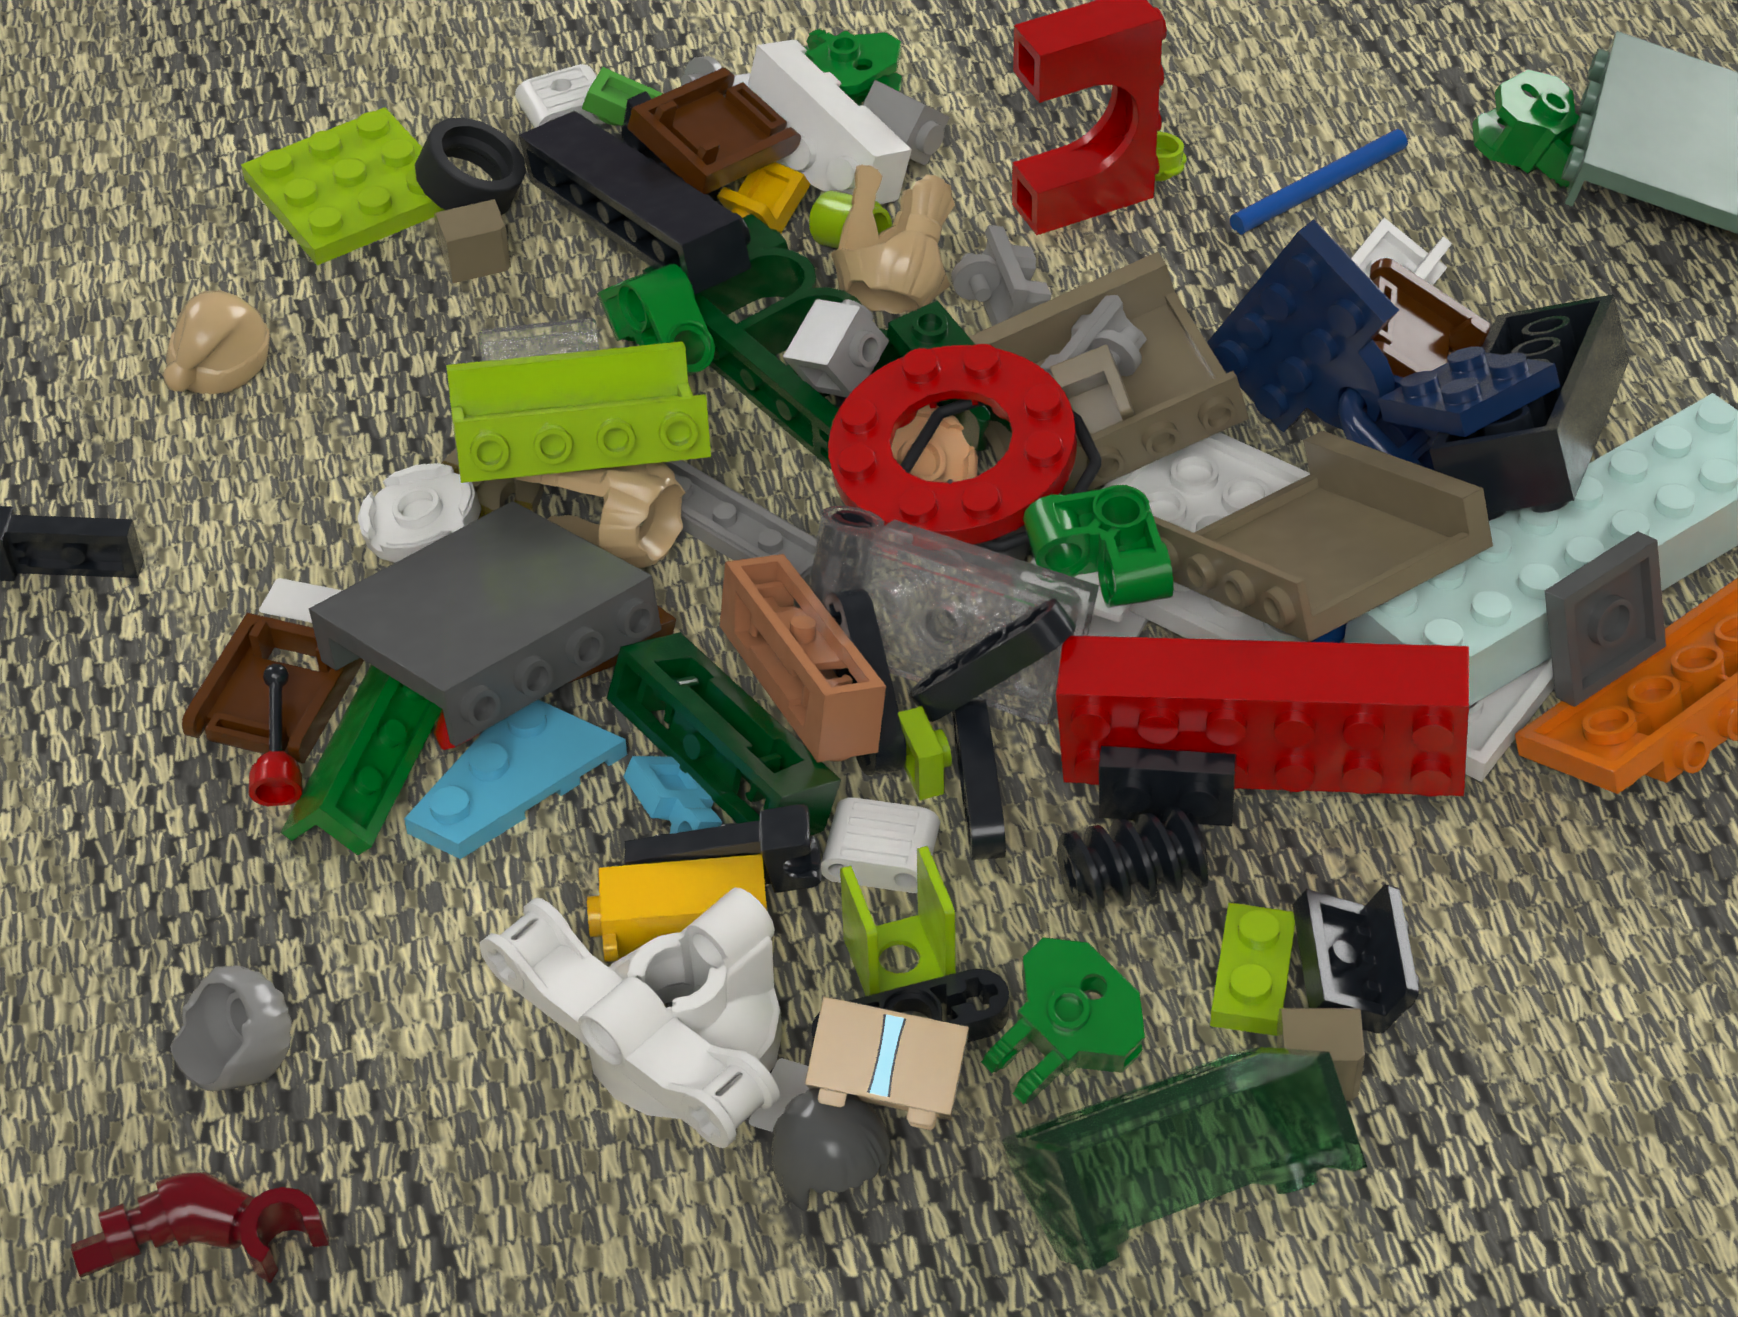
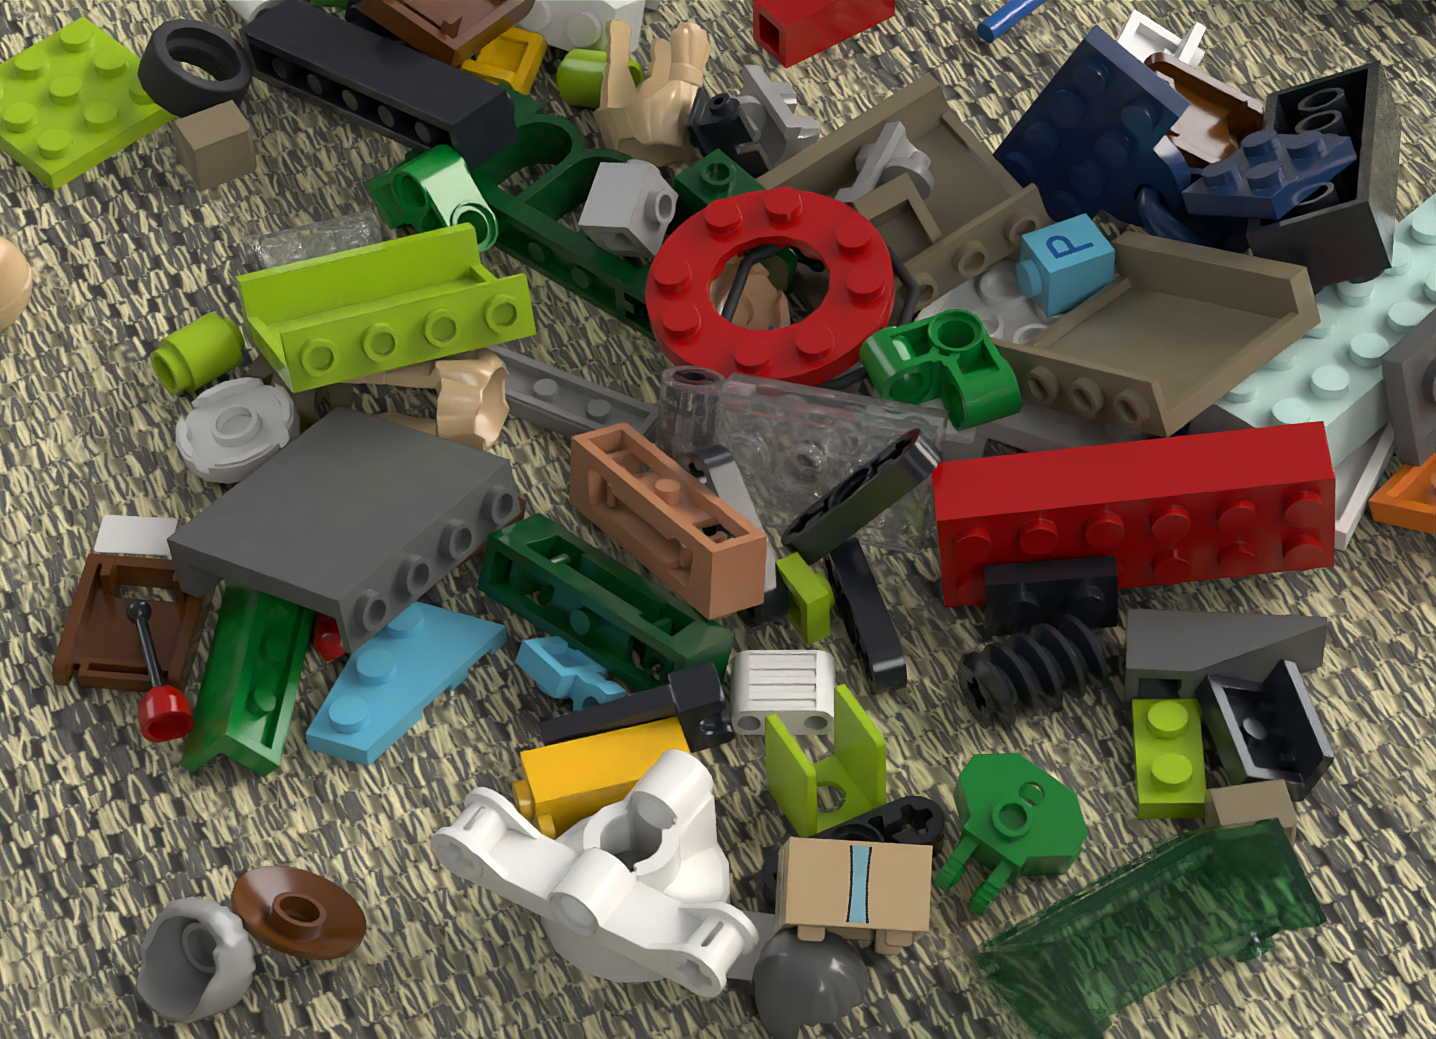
camera: 10 degrees left, 0 degrees up
none -> lime brick [150,312,245,395]
none -> reddish brown dish [230,866,367,960]
none -> black hinge [685,86,775,179]
none -> medium azure brick [1015,213,1115,317]
none -> dark grey slope [1123,608,1328,711]

